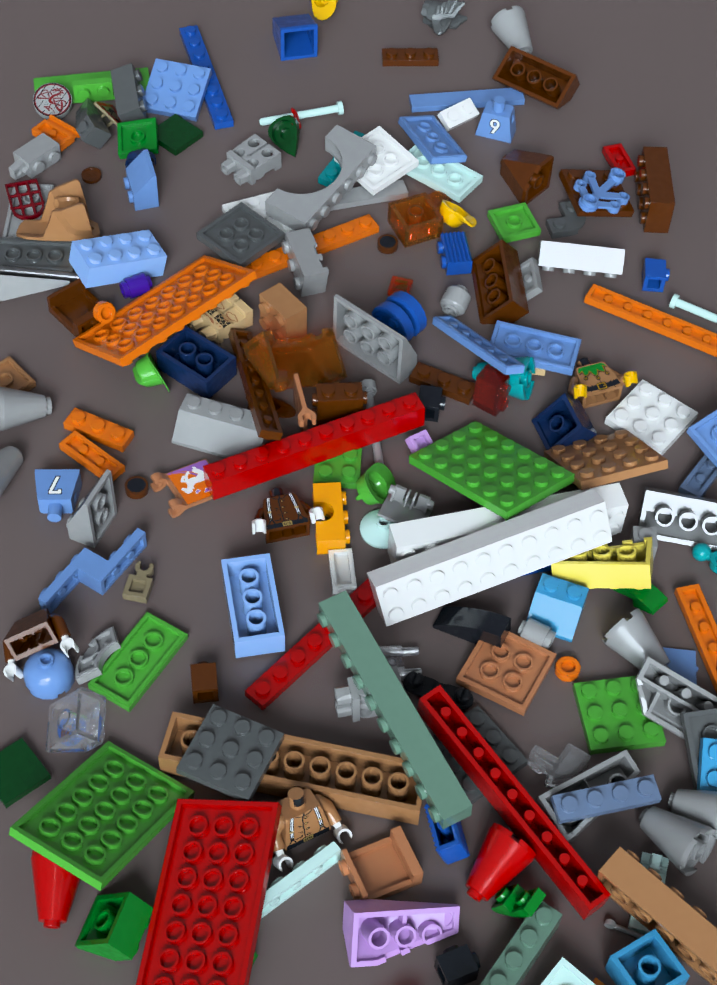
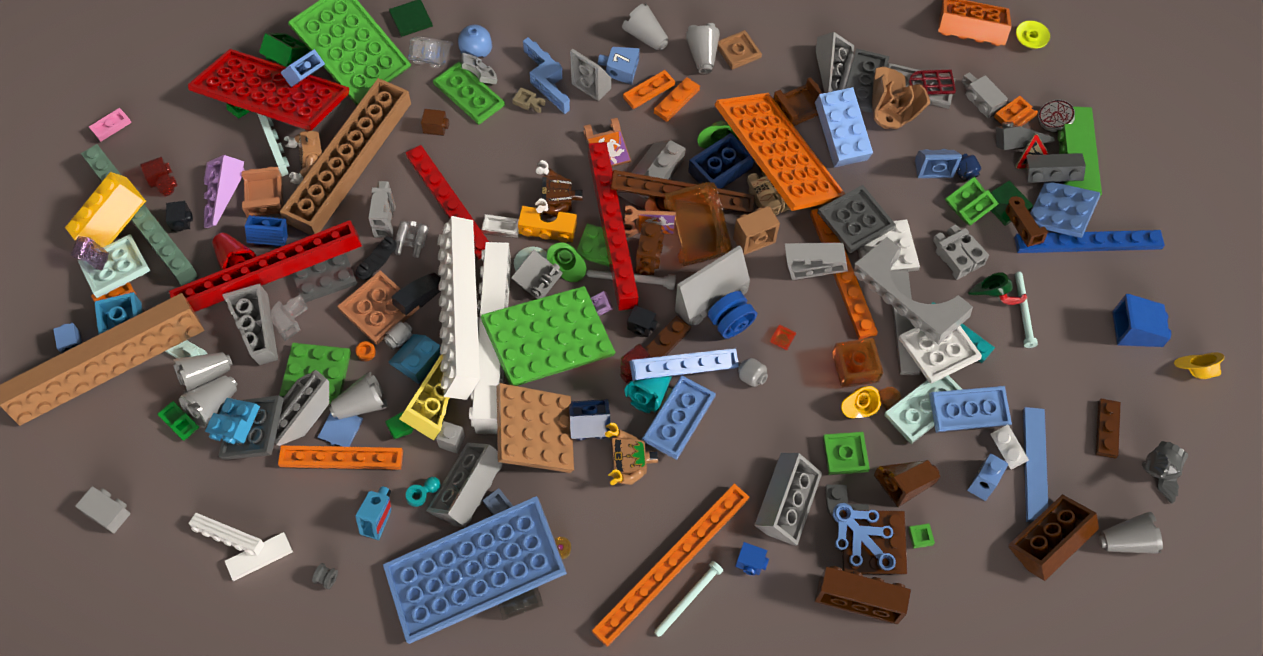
camera: 105 degrees right, 10 degrees up
reddish brown torso [3,608,79,682] -> none
reddish brown piece [81,167,102,184] -> none
orange tile [93,301,116,324] -> none
green plate [117,117,159,159] -> none
dark purple brick [119,272,153,299] -> none
tile [125,476,149,499] -> none
dark grey plate [176,704,284,801] -> none
light blue brick [221,553,285,658] -> none
sand green brick [317,590,473,829] -> none
tile [377,234,398,254] -> none
blue brick [437,231,473,275] -> none
reddish brown slope [472,239,529,324] -> none
green slope [491,884,546,918] -> none
light grey plate [520,257,543,301] -> none
sand blue plate [550,774,662,824] -> none
red plate [602,143,636,177] -> none
white plate [604,379,698,455] -> none
none -> medium blue brick [280,49,325,87]
none -> bright green plate [908,523,935,549]
none -> bright green slope [944,177,999,226]
none -> reddish brown leg [1006,196,1048,247]

